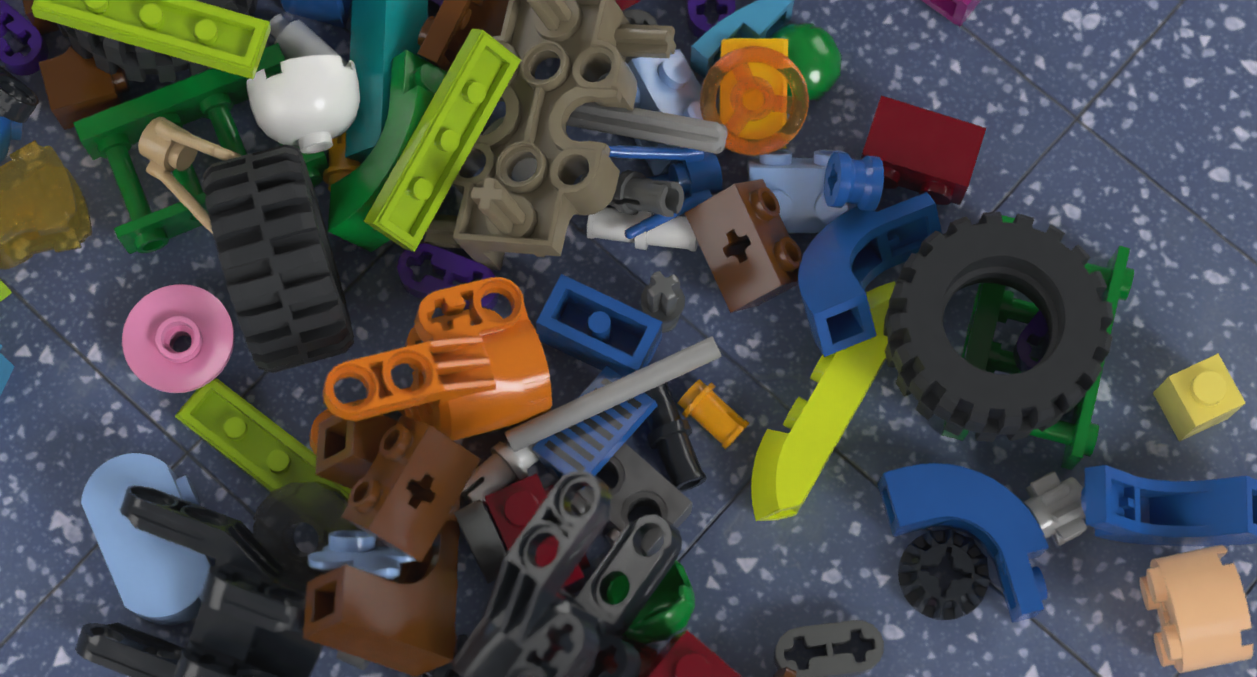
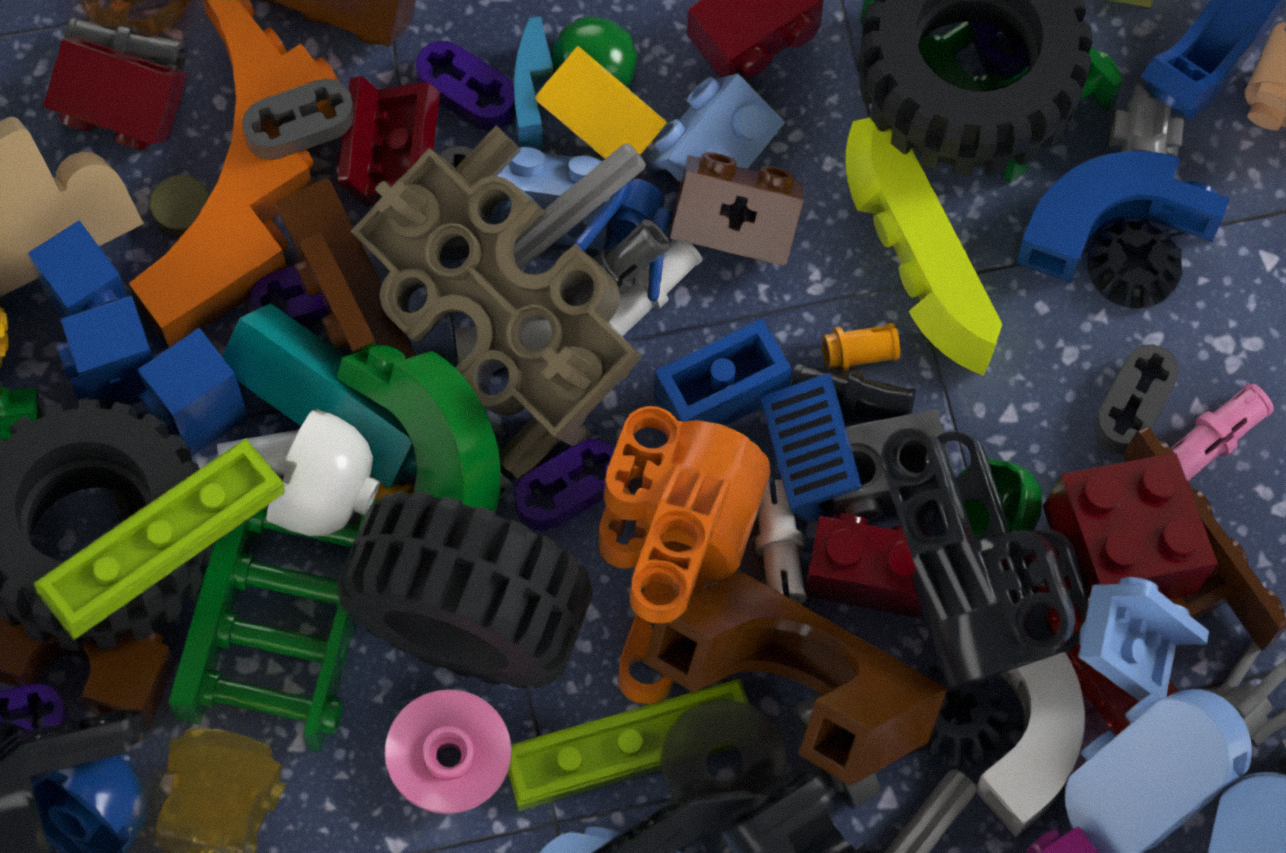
camera: 55 degrees left, 5 degrees down
tan plant [138,117,242,235] -> none
light blue plate [308,530,417,580] -> none
reddish brown brick [341,415,481,562] -> none
lime tile [364,29,521,252] -> none
dark grey beam [454,499,507,583] -> none
light grey bar [505,336,722,452] -> none
dark grey axle [641,271,685,333] -> none
clear orange piece [700,46,809,156] -> none
blue arch [798,192,942,357] -> none
blue wheel [824,152,884,211] -> none

